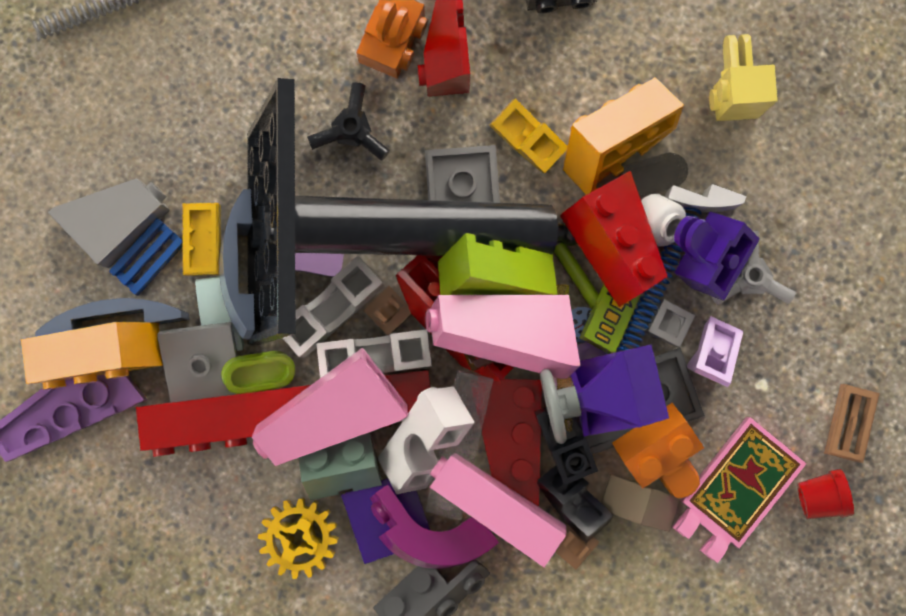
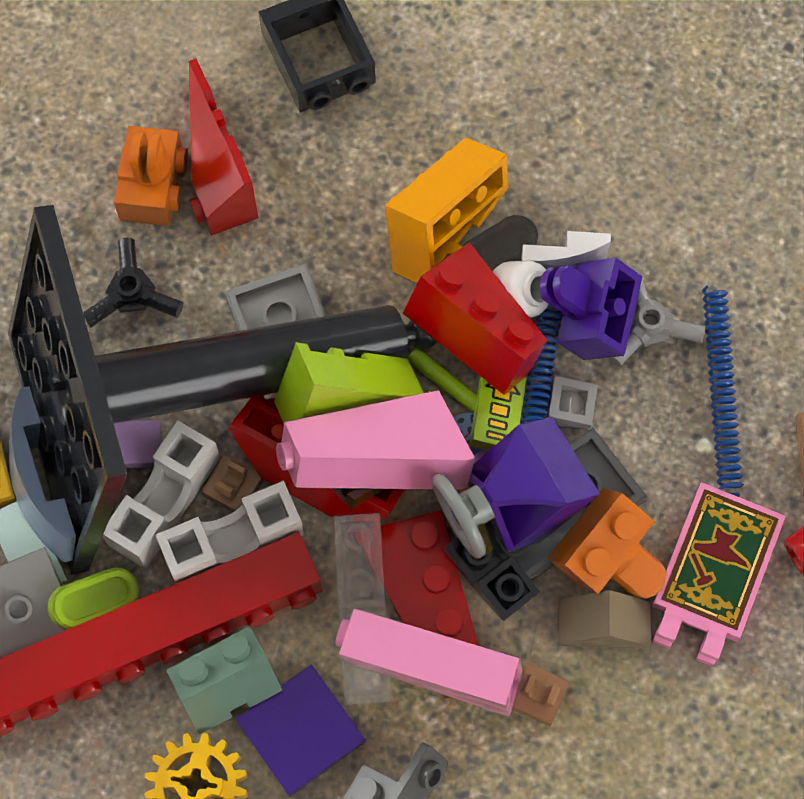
camera: 15 degrees left, 15 degrees down
bright pink slope [252,348,408,466] -> none
magenta arch [370,485,499,569] -> none
white arch [378,386,475,494] -> none
yellow slope [489,98,567,174] -> none
black slope [537,465,613,543] -> none
lavender slope [687,316,743,387] -> none
light yellow brick [709,34,778,121] -> none
none -> blue piece [702,285,744,497]

